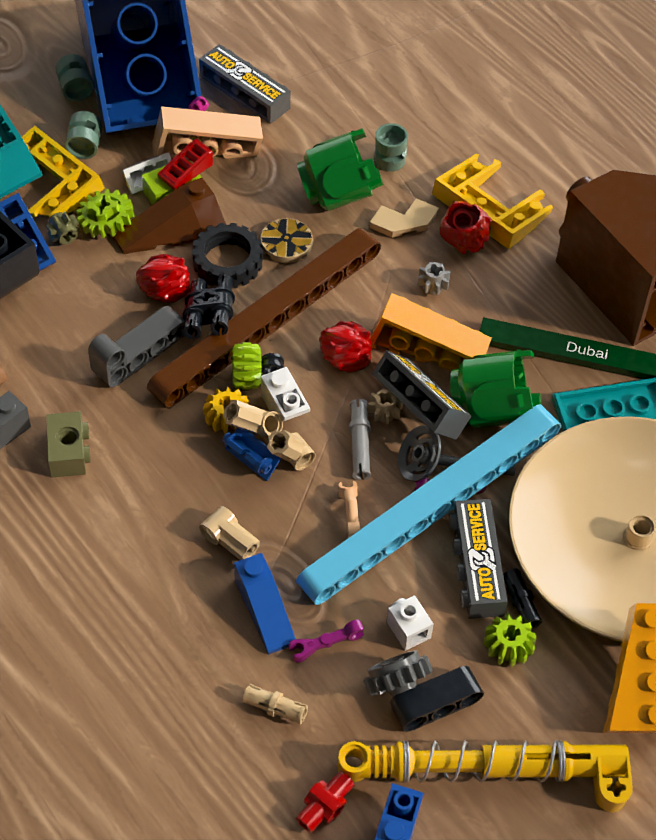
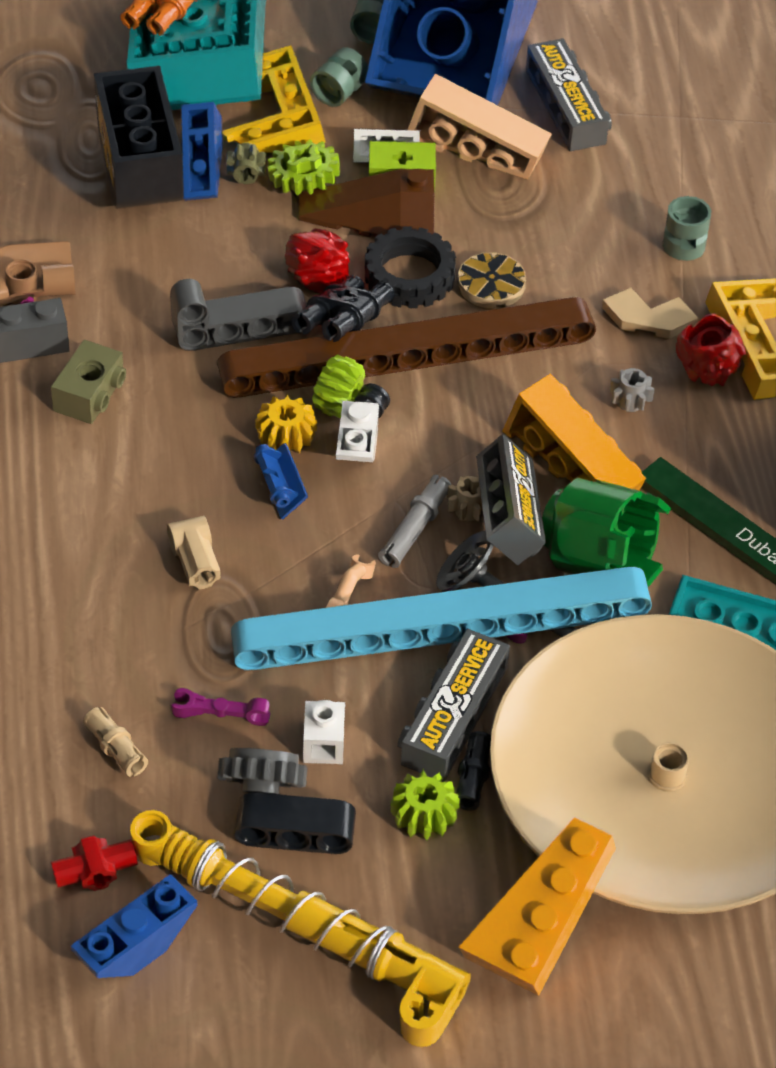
camera: 30 degrees right, 5 degrees down
red slope [158,139,213,190] -> none
dark pink rock [188,96,209,111] -> none
tan piece [223,400,283,437] -> none
blue slope [234,553,296,655] -> none
tan piece [267,430,316,470] -> none
green piece [297,128,383,211] -> none
red hair [319,321,372,373] -> none

